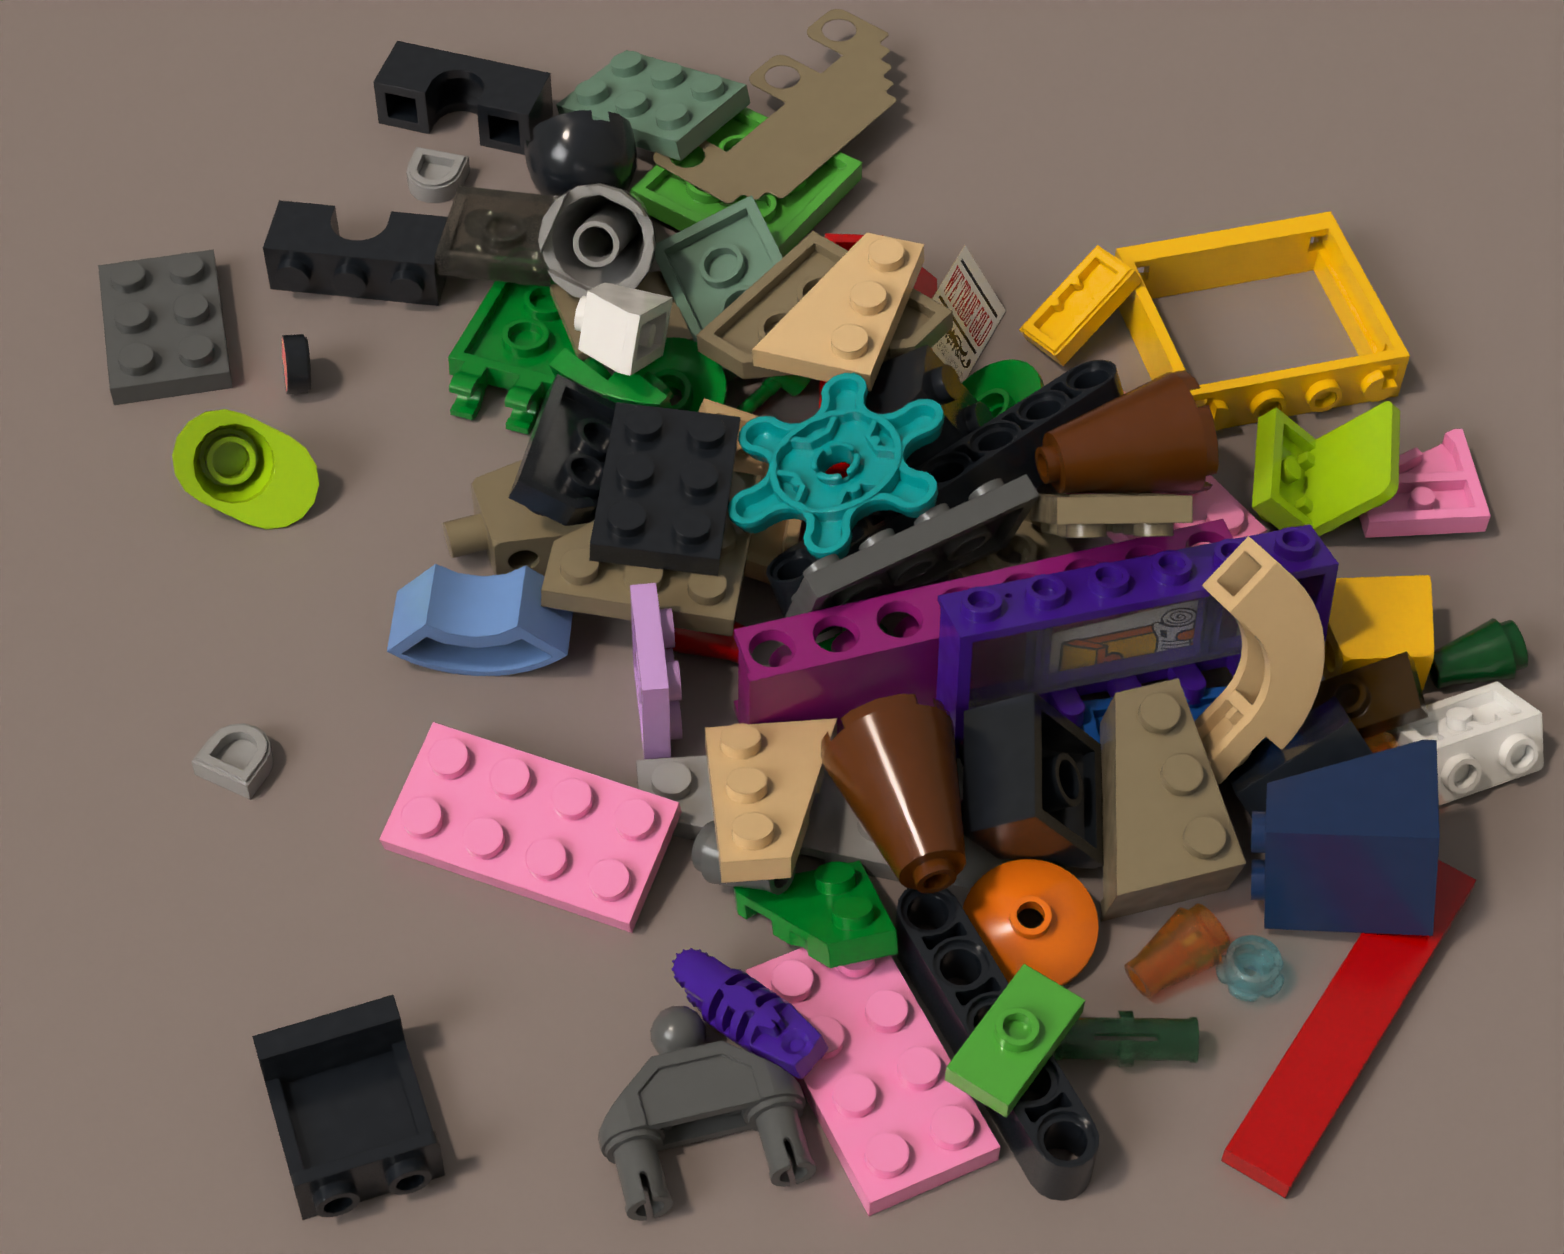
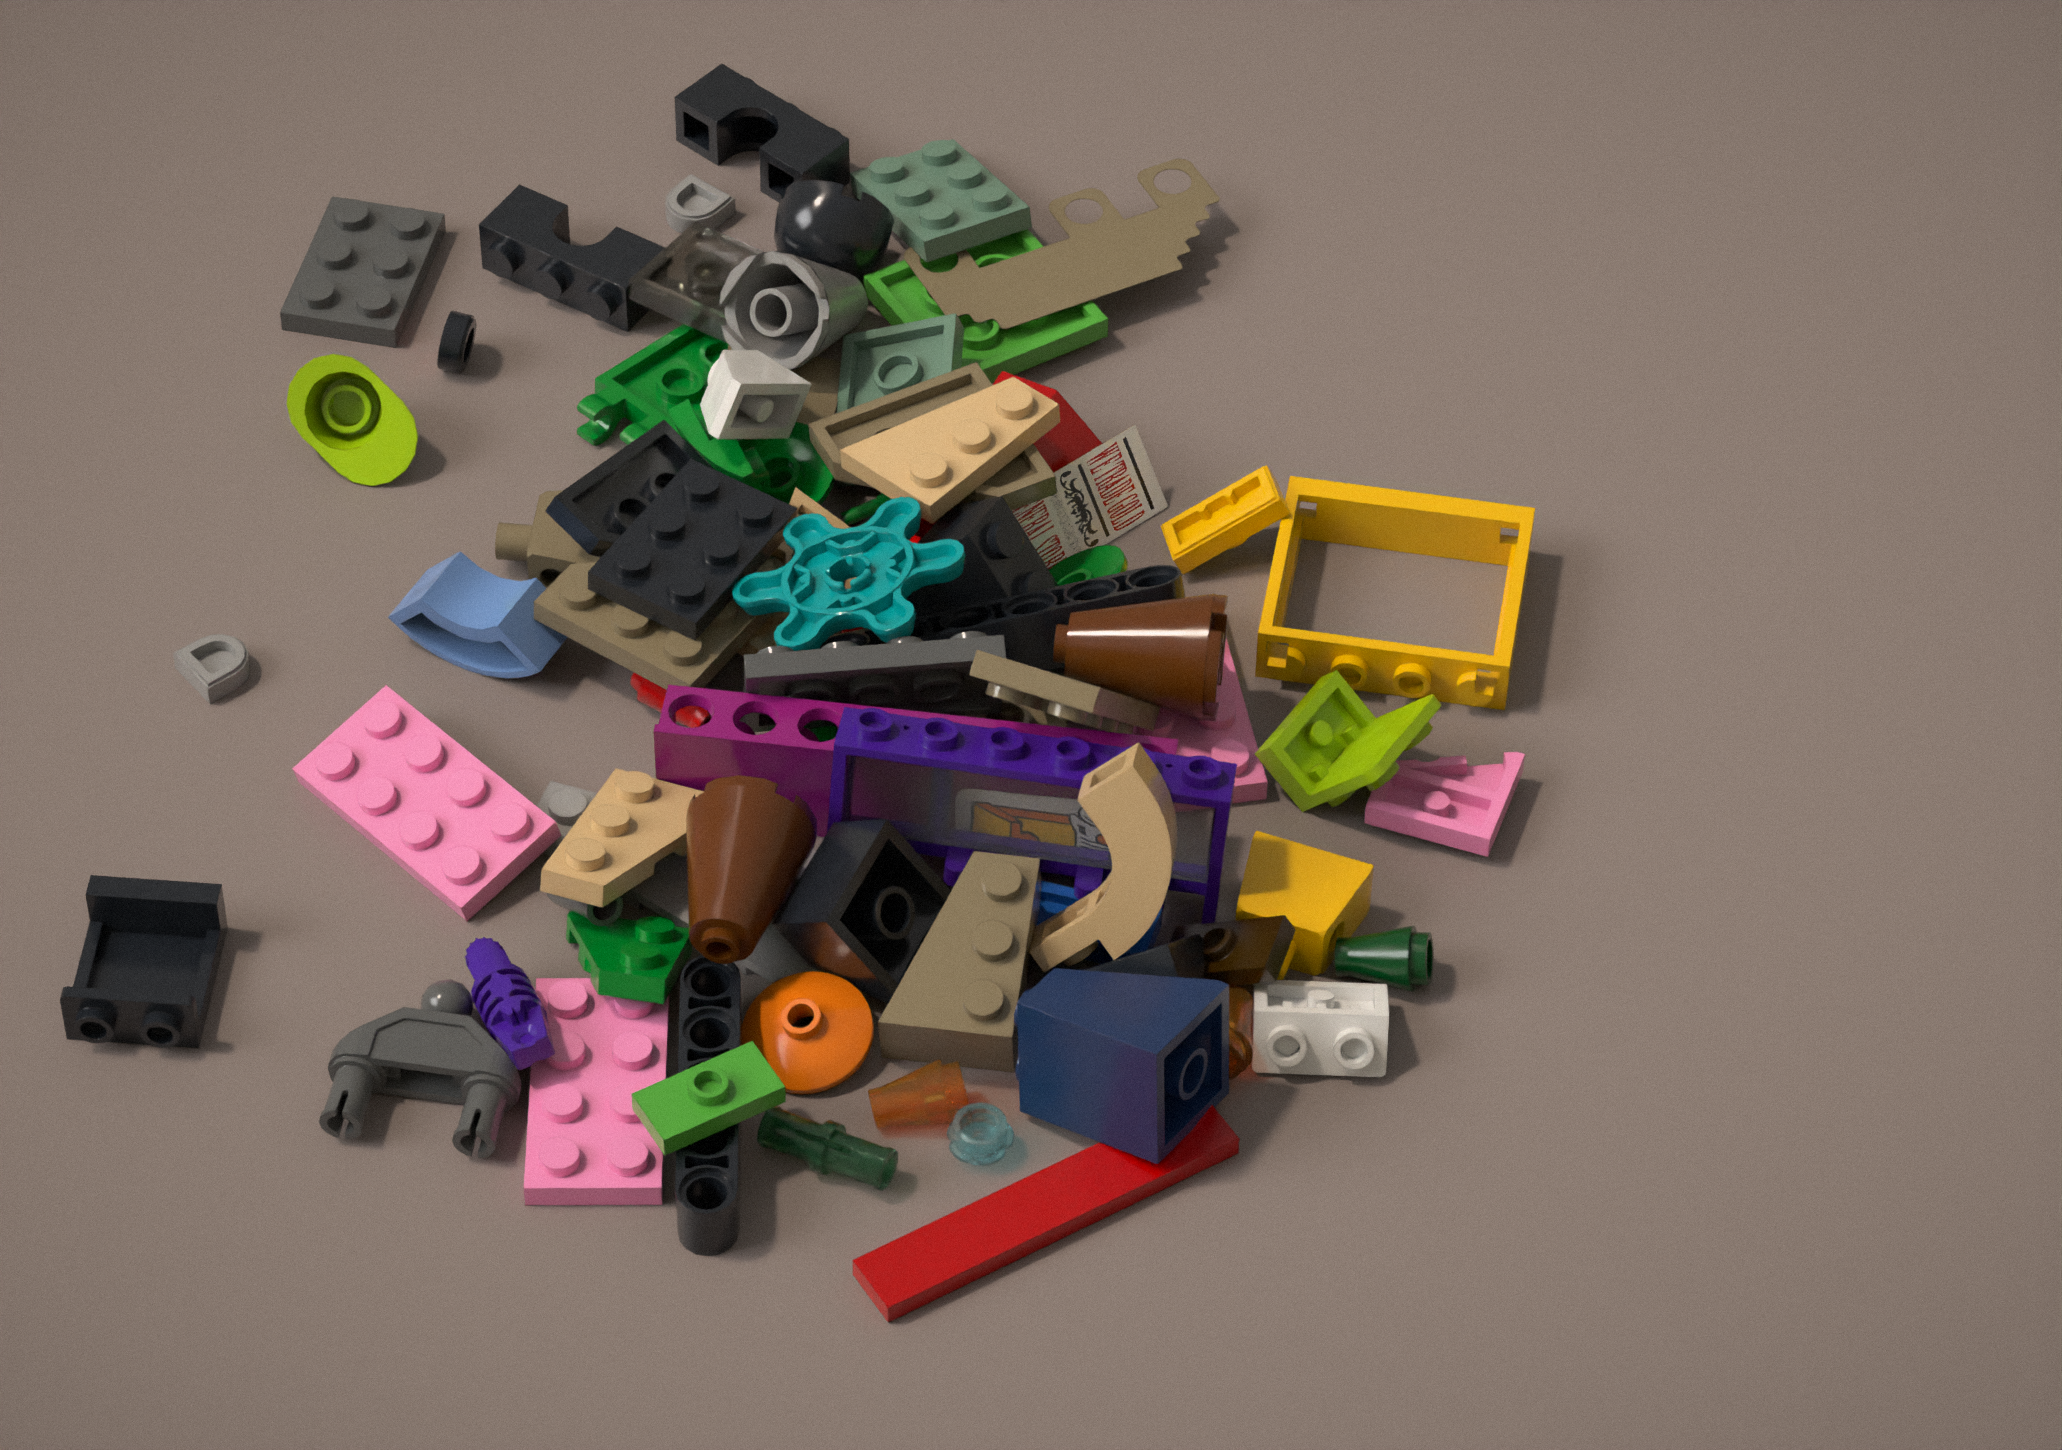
camera: 25 degrees right, 5 degrees down
lavender plate [630,583,682,759] -> none

